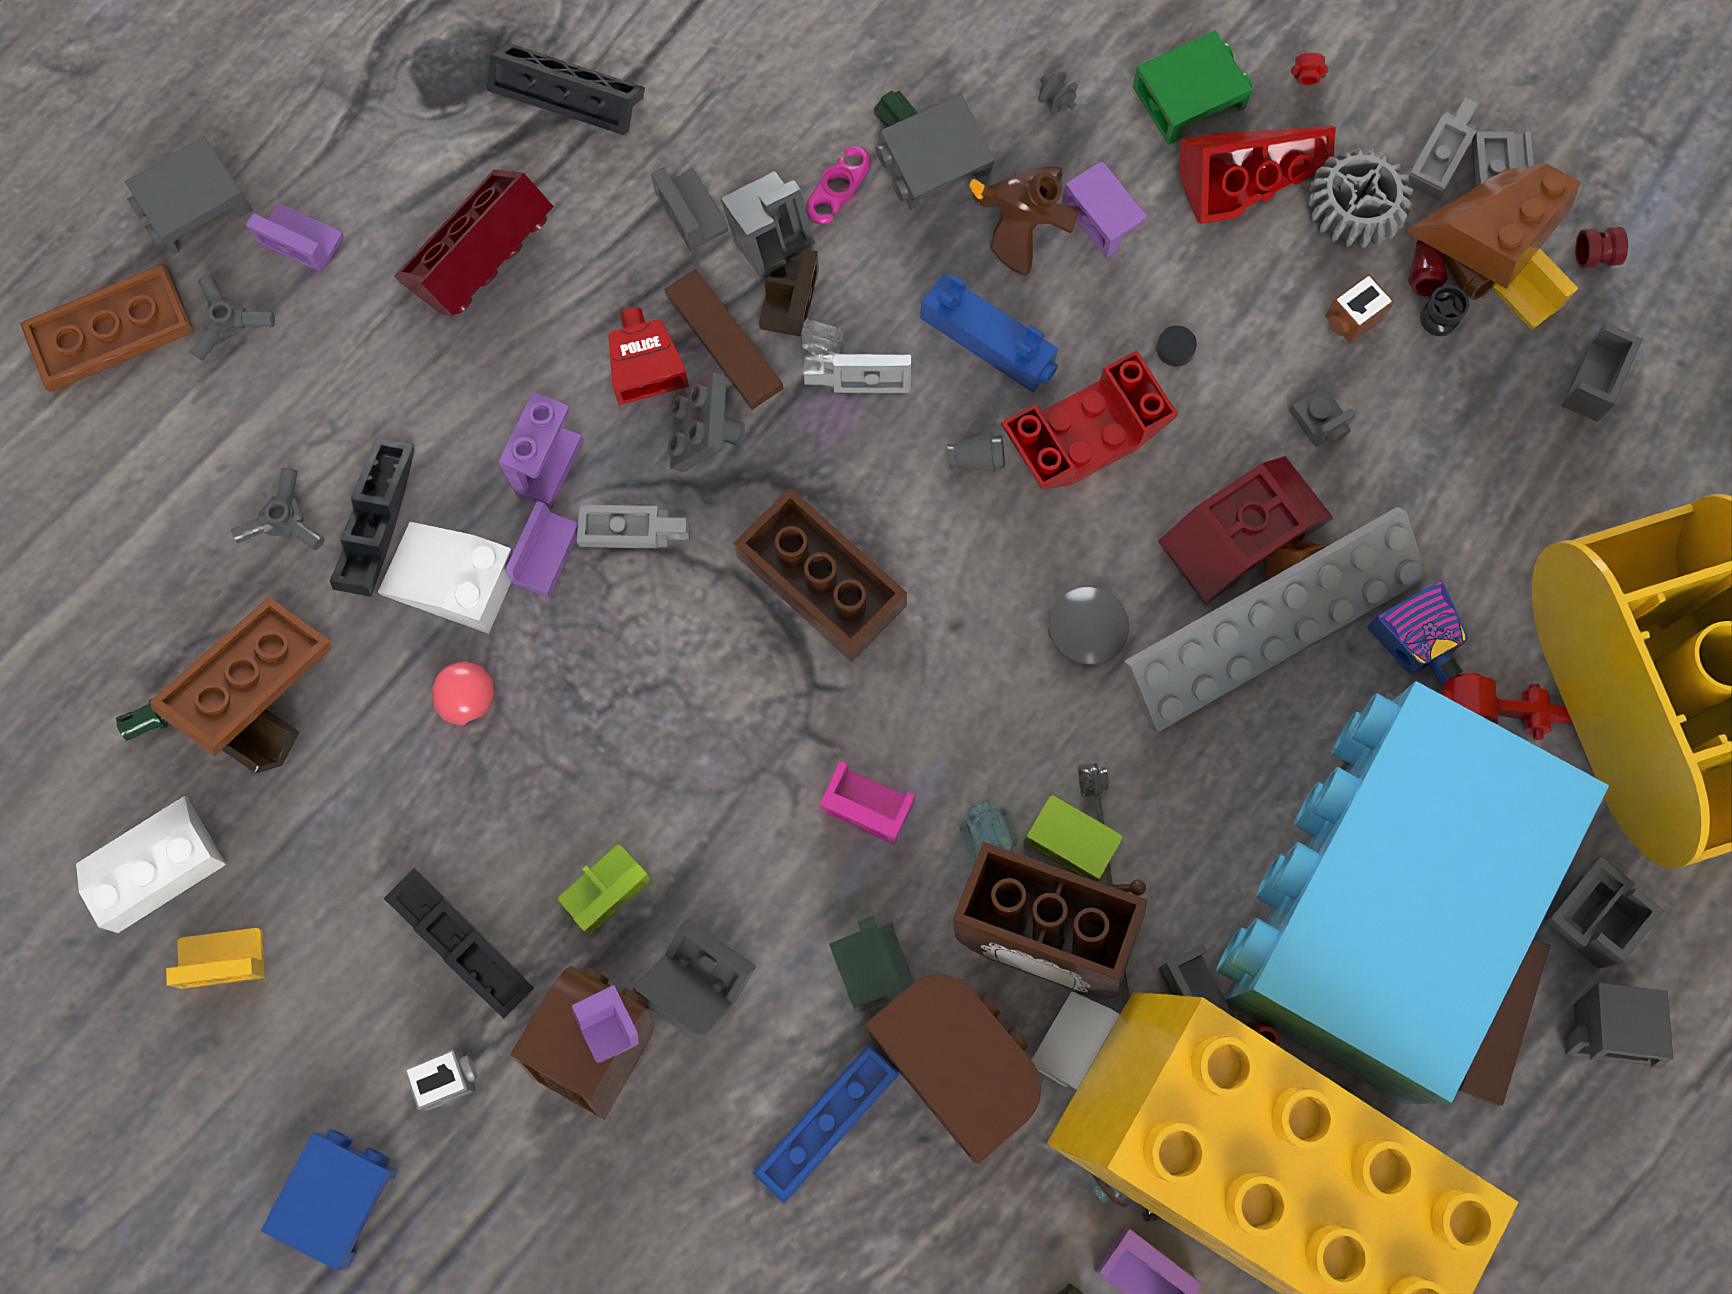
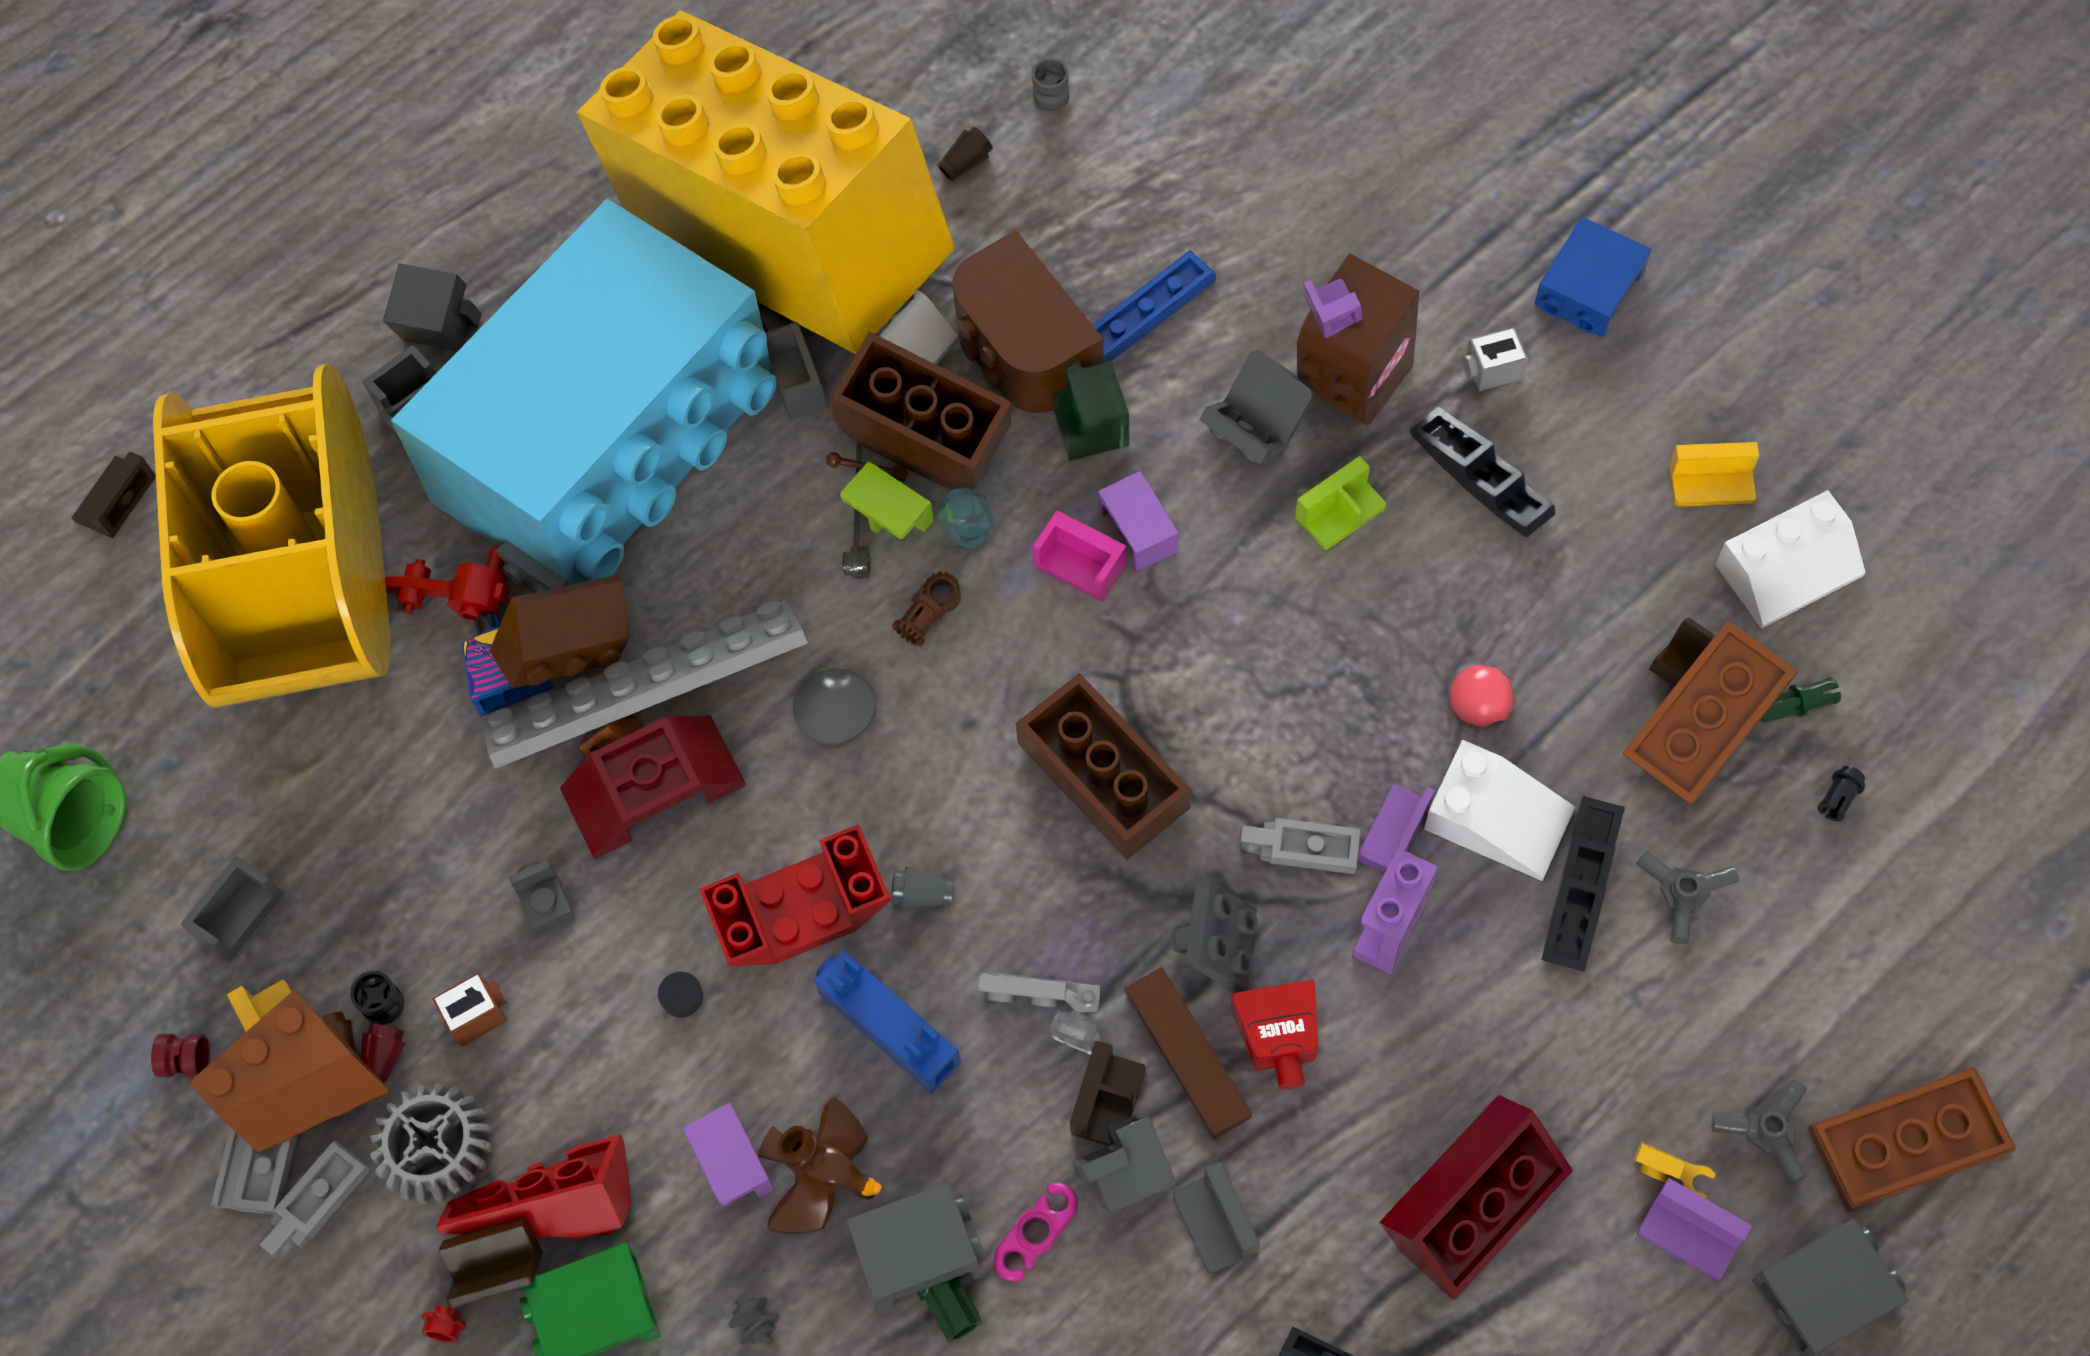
camera: 170 degrees left, 10 degrees down
none -> dark brown panel [439,1216,543,1308]
none -> reddish brown slope [489,574,630,688]
none -> reddish brown connector [892,571,961,647]
none -> medium lavender panel [1098,471,1179,571]
none -> yellow plate [1634,1141,1716,1199]
none -> black pin [1818,766,1865,822]

